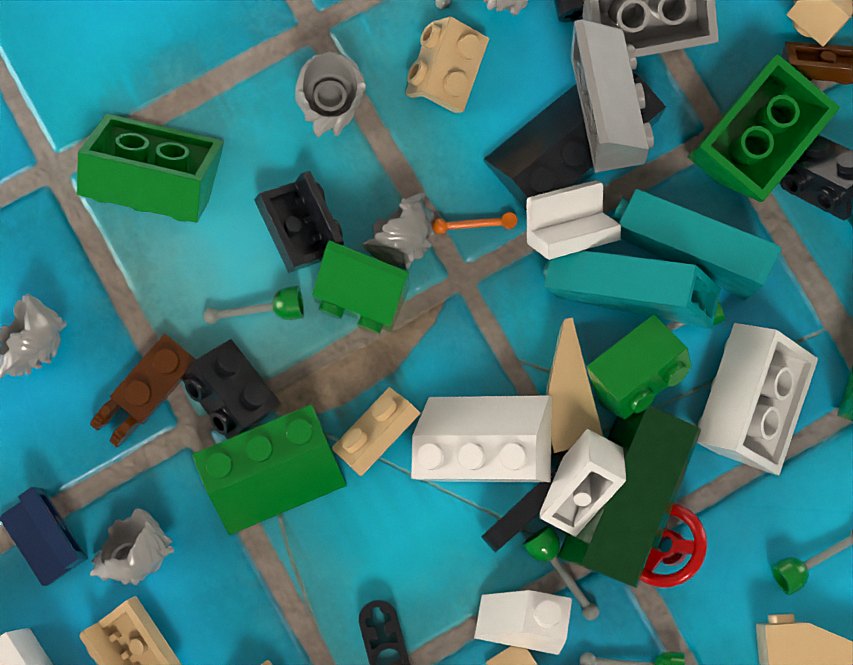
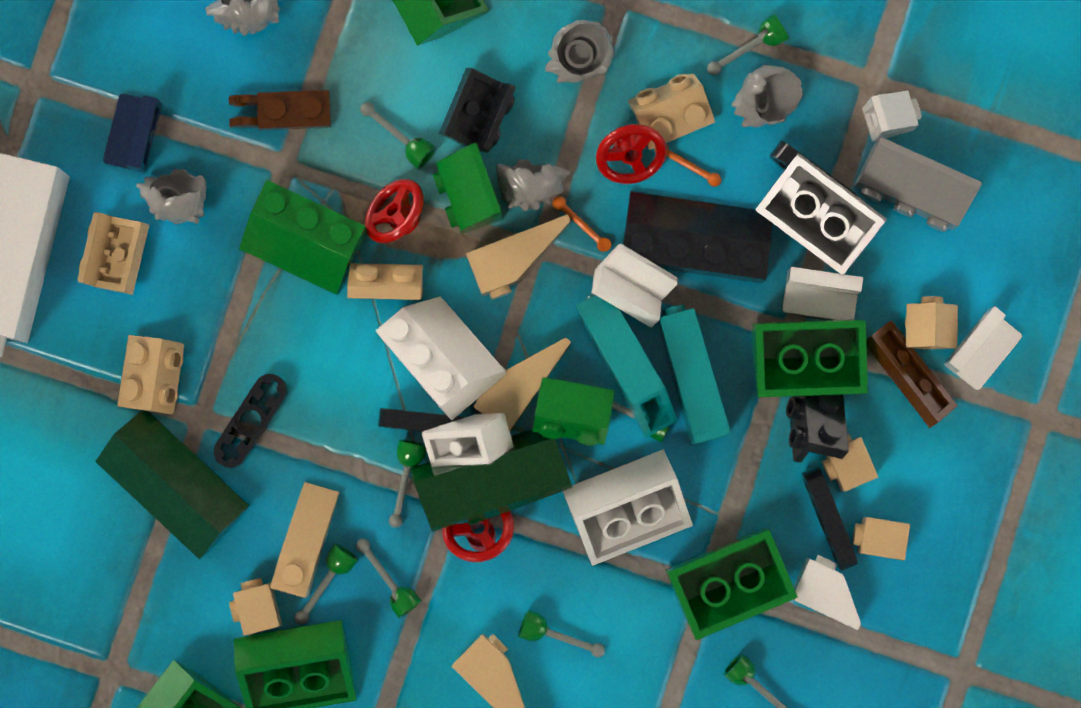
camera: 45 degrees right, 5 degrees up
black bracket [182,339,281,439] -> none
white slope [474,590,572,655] -> none
light grey slope [571,19,654,173] -> none
none -> red piece [365,179,424,243]
none -> tan slope [466,214,570,300]
none -> red piece [596,124,667,184]
none -> orange hinge [654,144,722,187]
none -> white panel [782,267,863,320]

